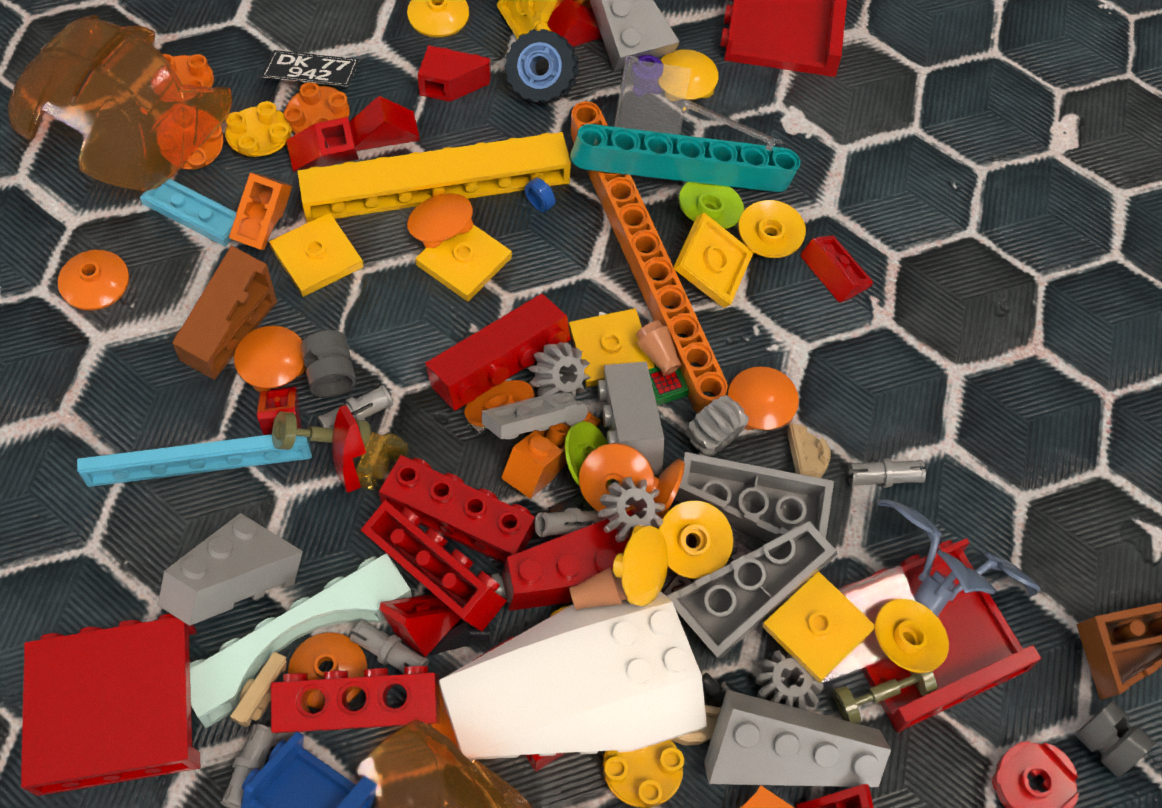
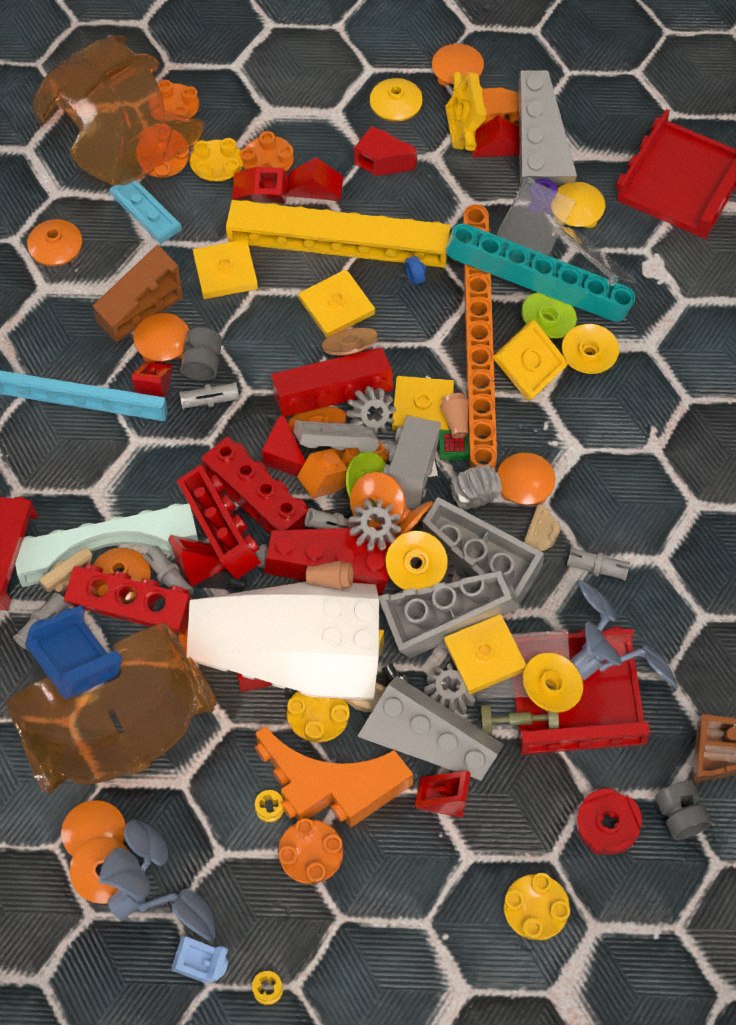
camera: 25 degrees right, 0 degrees up
light grey wedge [158,513,303,626] -> none
orange arch [229,173,293,250] -> none
black sticker [260,50,360,86] -> none
olive wheel [272,411,371,457] -> none
red slope [332,405,366,493] -> none
clear yellow bracket [356,432,409,490] -> none
orange dish [407,193,473,248] -> none
black wheel [505,29,579,103] -> none
yellow dish [613,525,668,606] -> none
red slope [801,235,874,303] -> none
none -> red slope [262,415,306,477]
none -> medium nougat dish [322,328,378,356]

